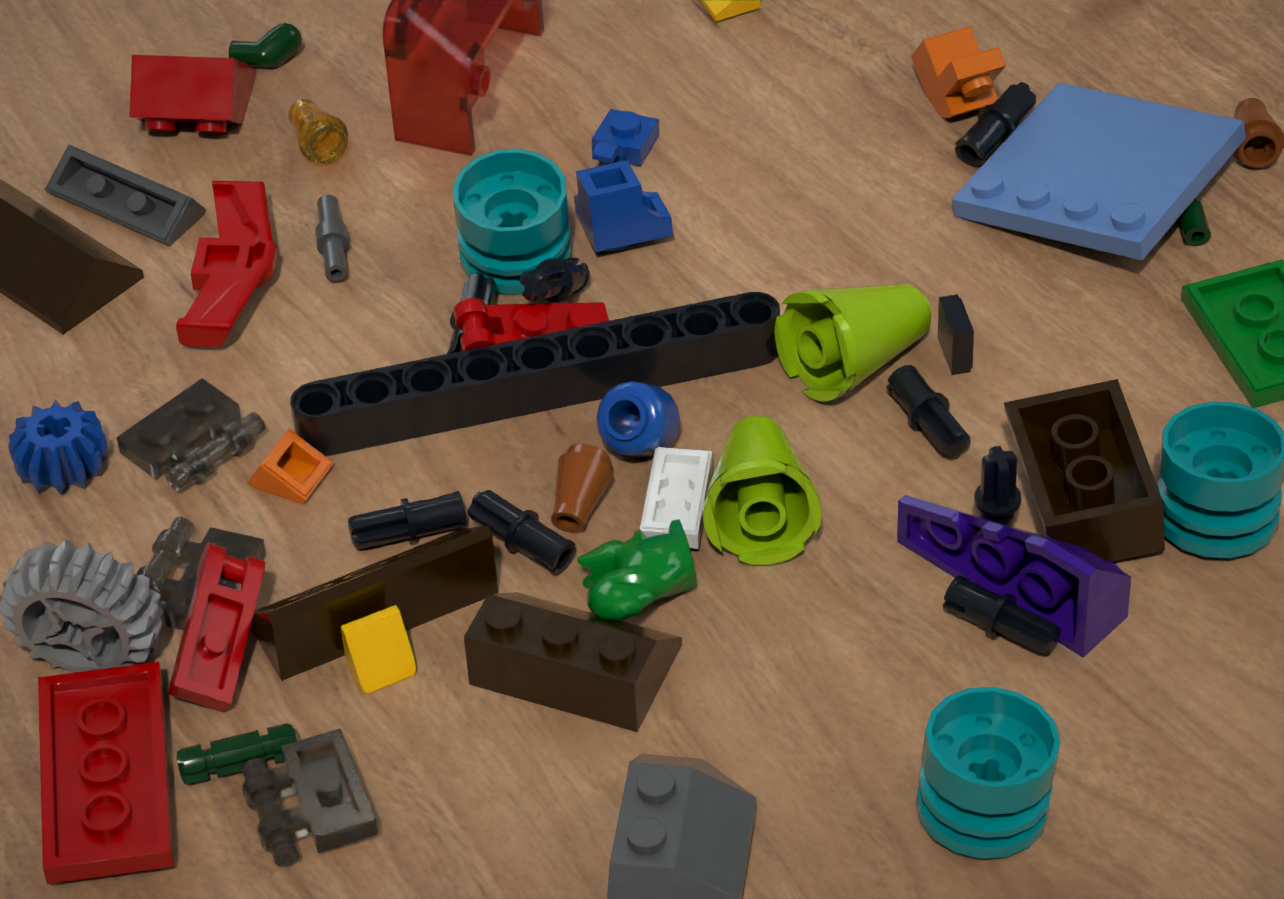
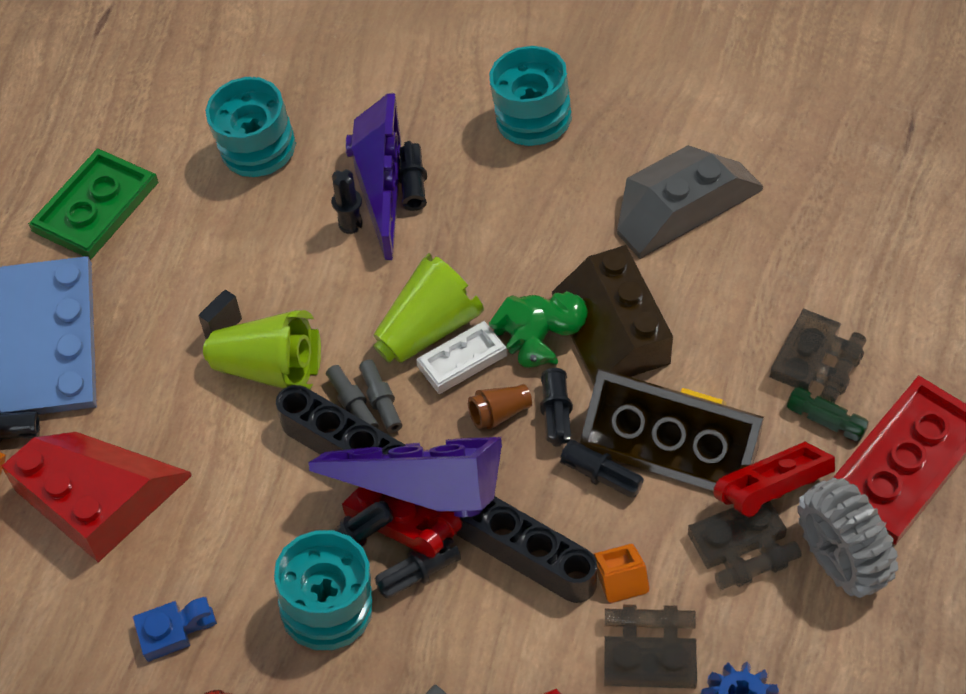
camera: 130 degrees left, 10 degrees up
blue brick [574,160,673,252] -> none
blue head [596,381,680,458] -> none
black axle [886,365,970,459] -> none
dark brown slope [1004,379,1165,562] -> none
none -> red wedge [1,432,192,563]
none -> dark purple wedge [308,437,502,517]
none -> dark grey bar [326,365,379,429]
none -> dark grey bar [359,359,402,433]

